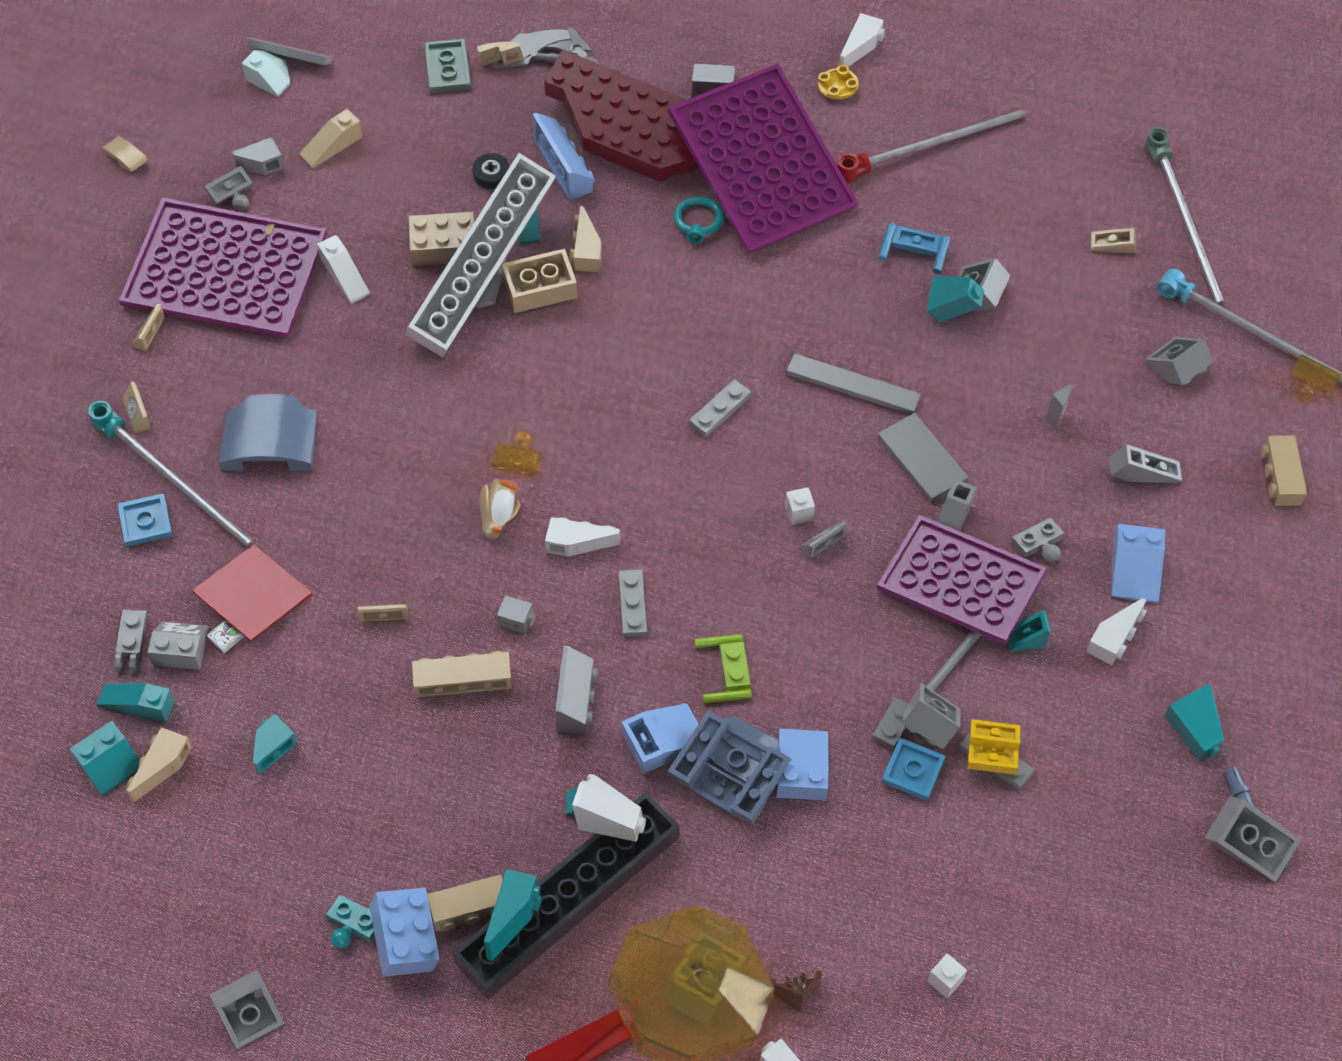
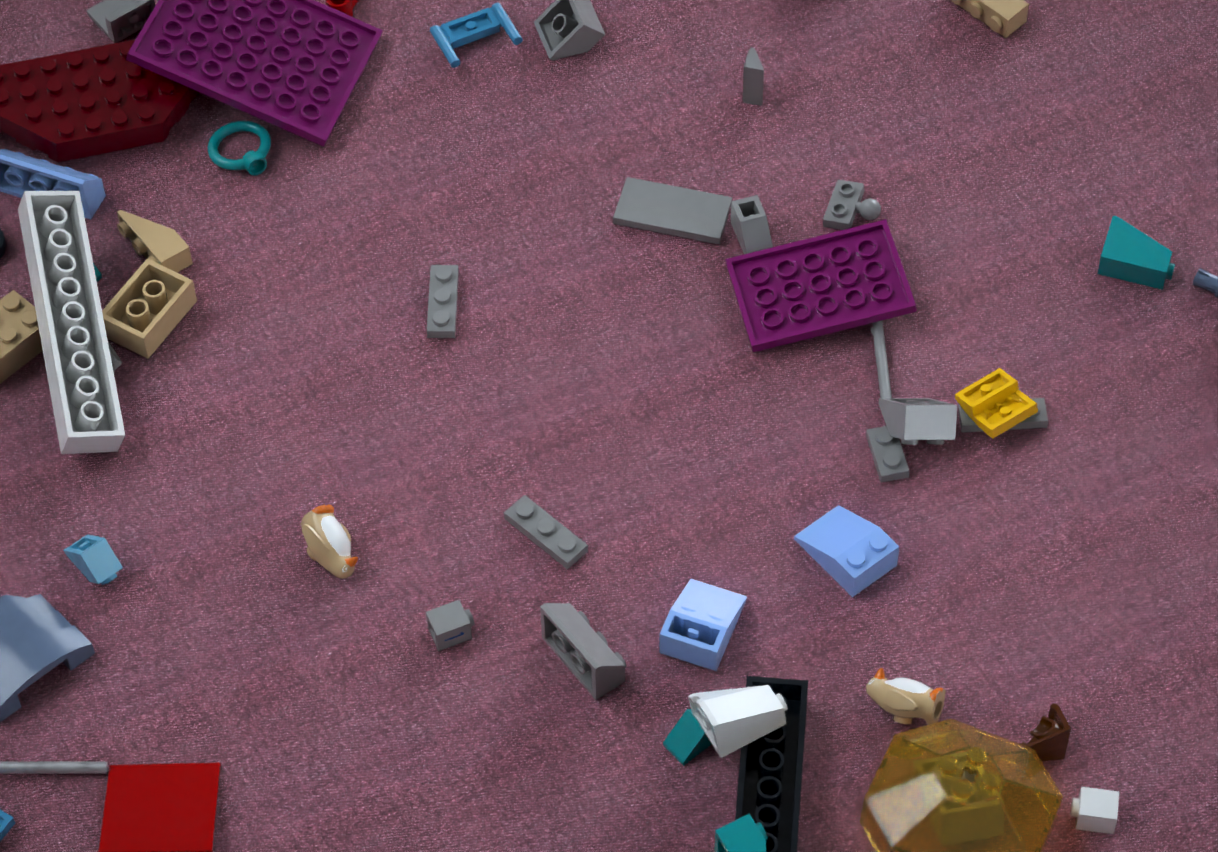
camera: 40 degrees left, 5 degrees down
tan slope [358,603,408,622] -> none
tan brick [412,651,512,698] -> none
clear yellow plate [491,430,542,476] -> none
white slope [545,517,620,557] -> none
sand blue slope [668,710,791,824] -> none
lime plate [694,634,752,704] -> none
white brick [785,487,815,525] -> none
light grey tile [787,353,921,415] -> none
light grey slope [800,521,847,559] -> none
dark azure plate [881,738,946,801] -> none
teal slope [926,275,984,323] -> none
white brick [927,954,967,998] -> none
teal slope [1008,610,1051,652] -> none
white slope [1086,598,1147,665] -> none
light grey slope [1109,444,1182,483] -> none
light blue slope [1111,524,1165,604] -> none
none -> medium azure slope [63,534,123,585]
none -> tan animal [866,668,946,728]

